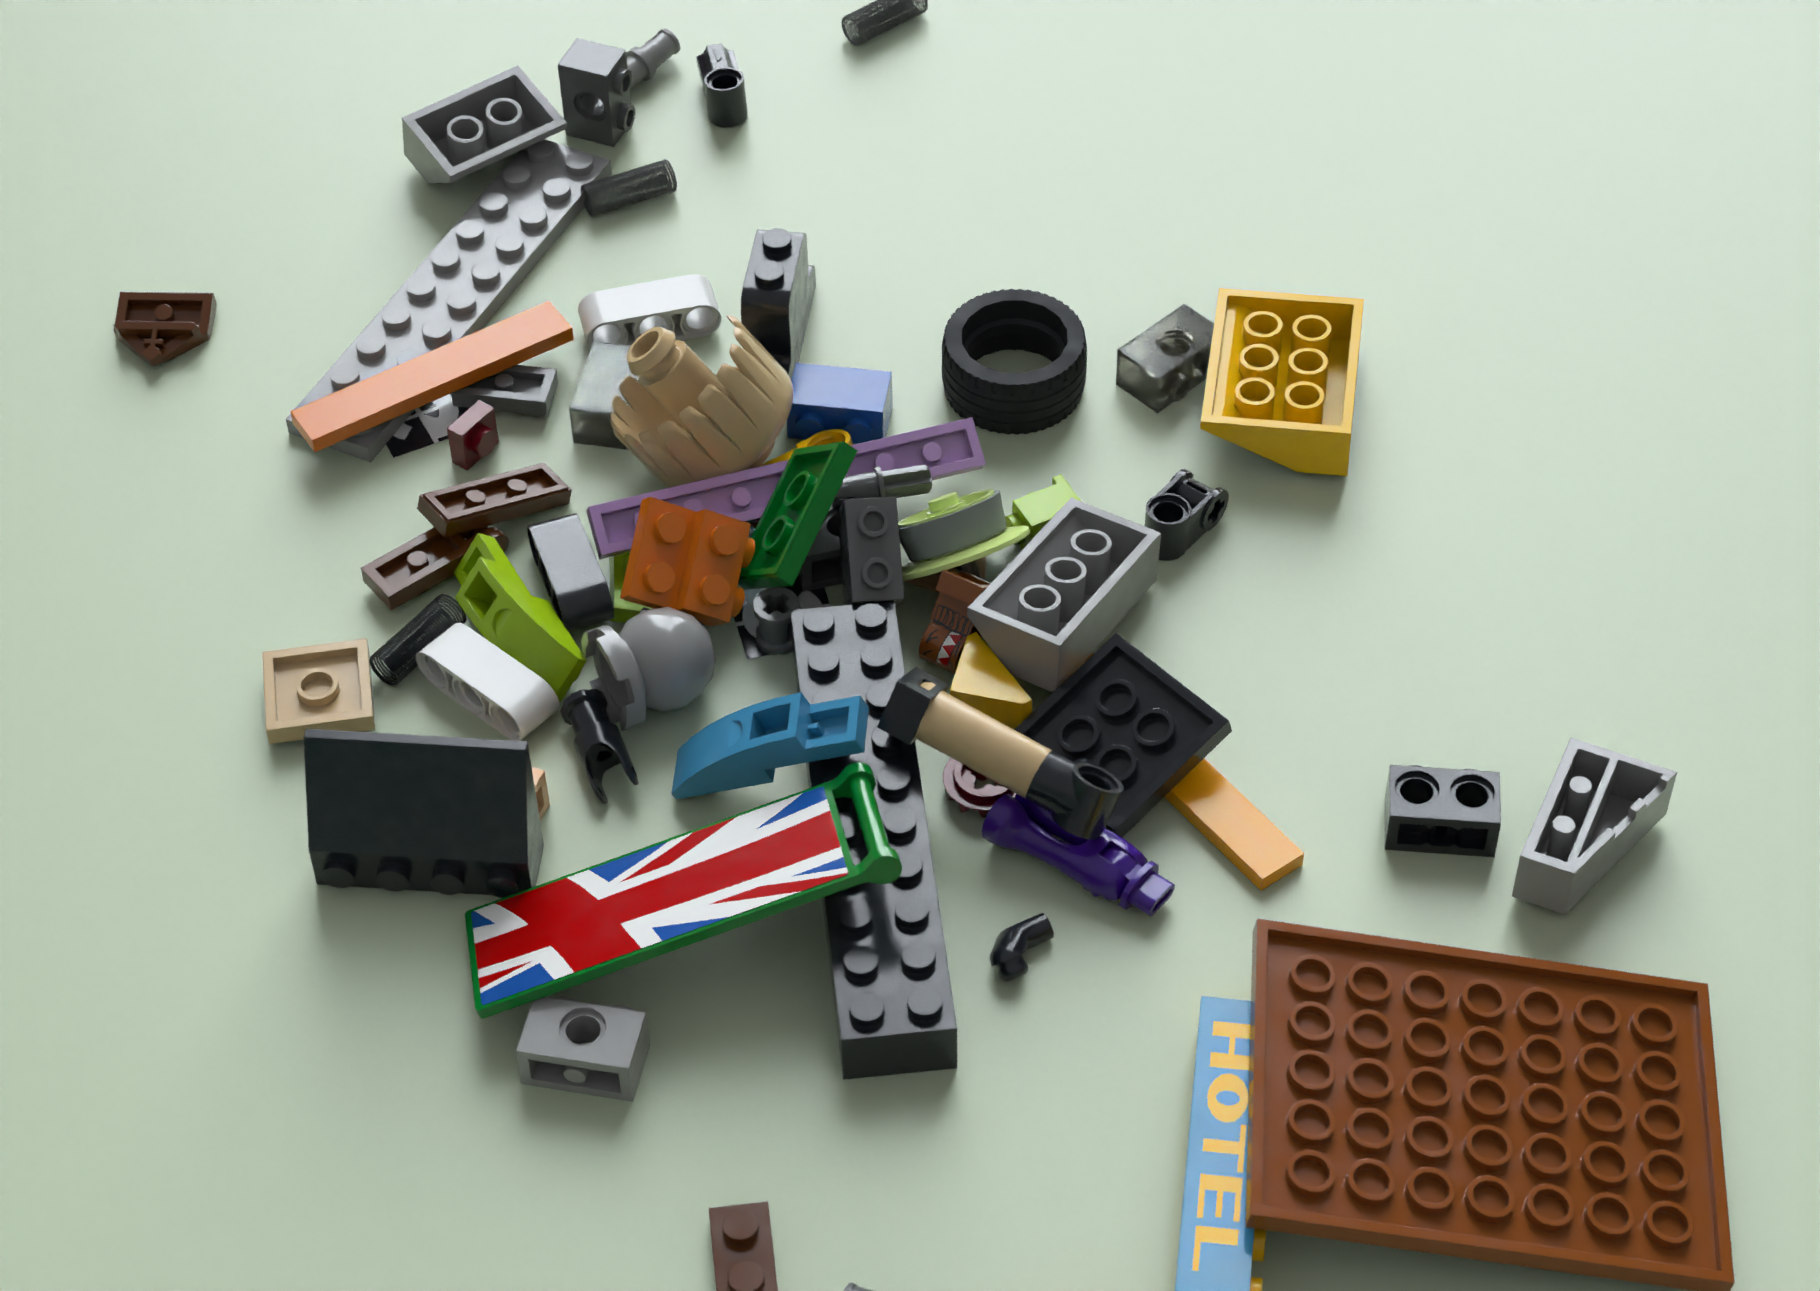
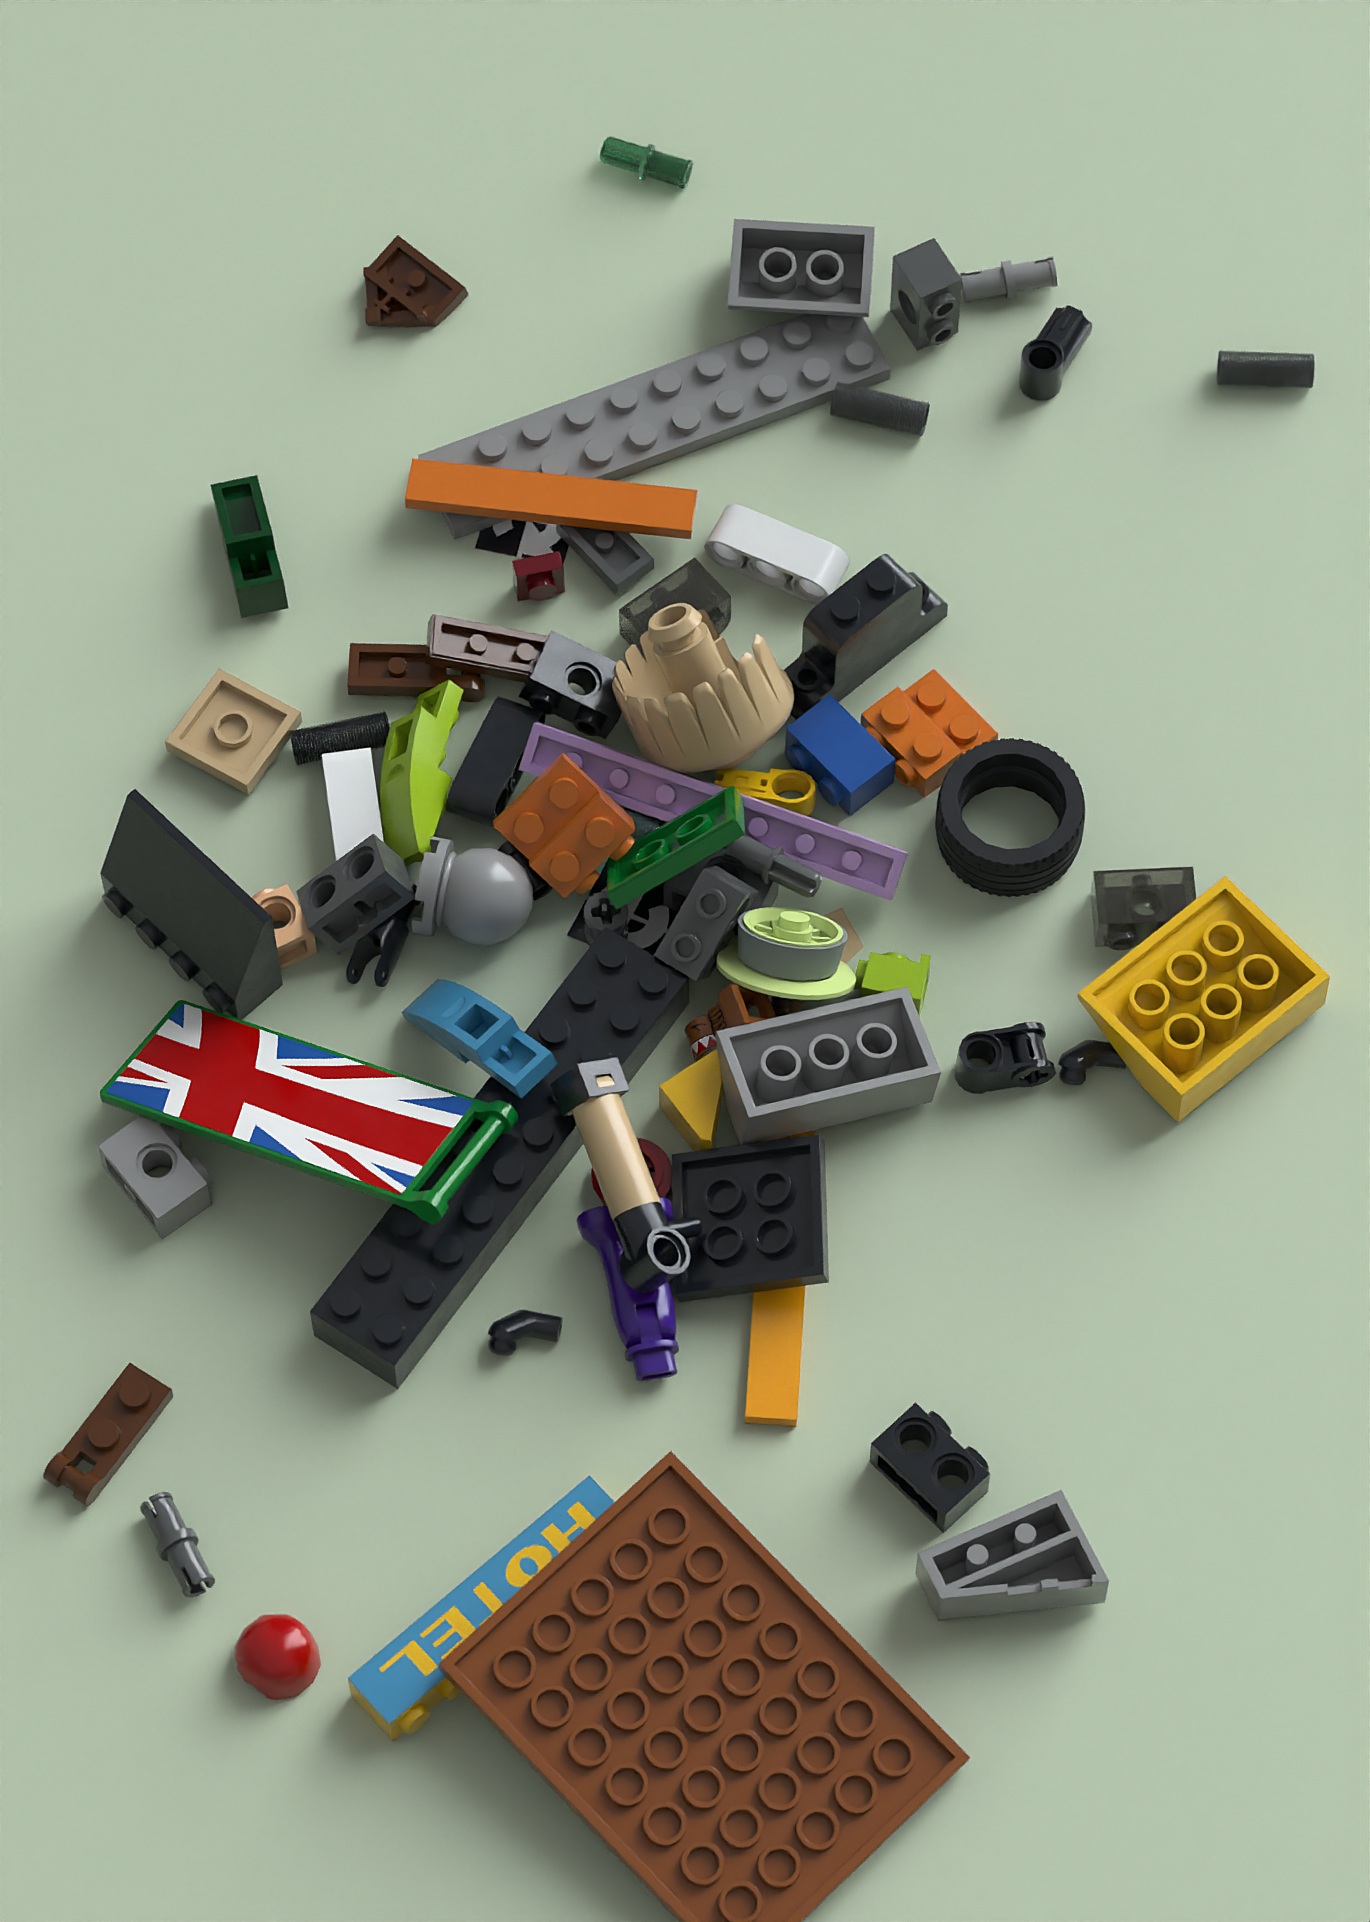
camera: 40 degrees right, 15 degrees up
none -> dark green slope [210,475,289,618]
none -> dark grey brick [296,834,415,955]
none -> black brick [518,630,628,739]
none -> clear green axle [600,137,693,189]
none -> orange plate [860,669,998,798]
none -> black arm [1058,1040,1126,1085]

